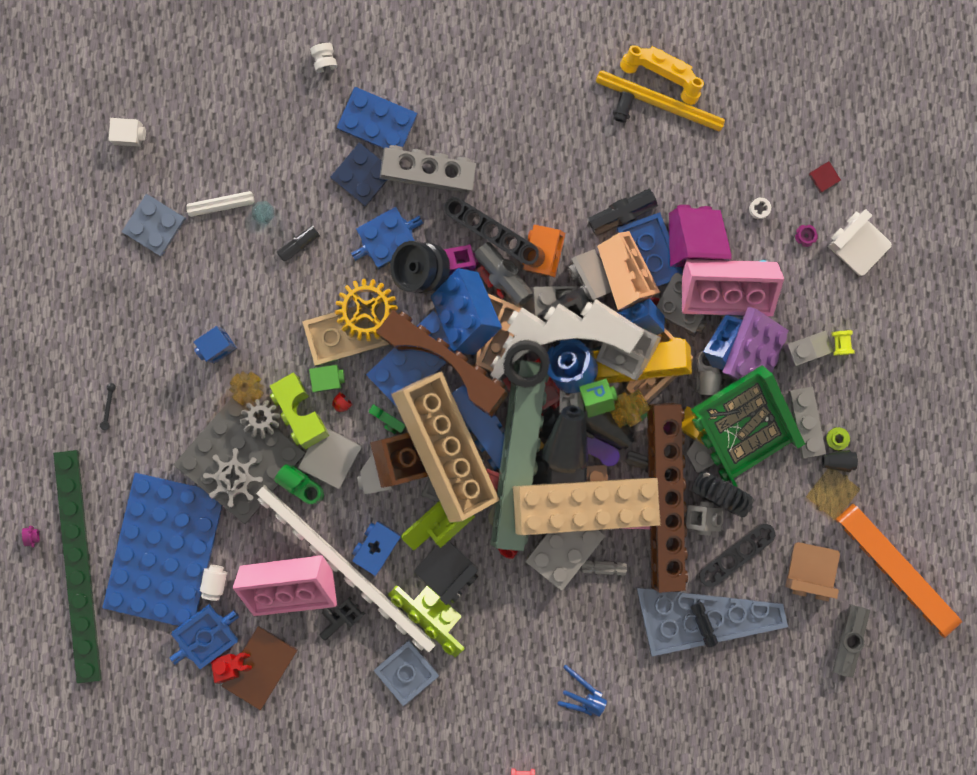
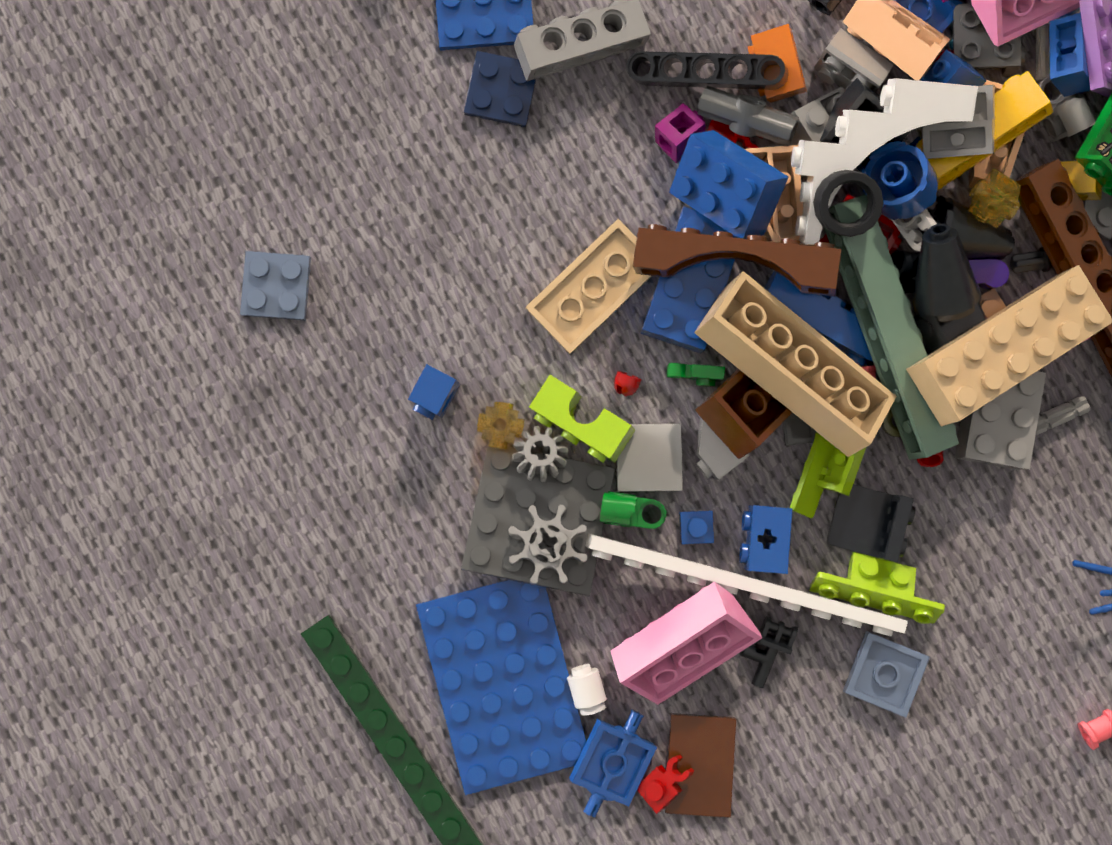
camera: 30 degrees left, 0 degrees up
magenta plate [22,525,40,548] -> none
black hinge [100,383,116,430] -> none
white brick [109,118,146,147] -> none
white axle [186,191,254,217] -> none
clear light blue tile [252,201,275,224] -> none
black axle [277,225,321,262] -> none
bright green brick [309,365,345,393] -> none
yellow gear [335,279,398,342] -> none
blue plate [351,207,423,270] -> none
black wheel [390,241,450,294] -> none
bright green brick [579,378,618,418] -> none
none -> blue plate [679,510,714,544]

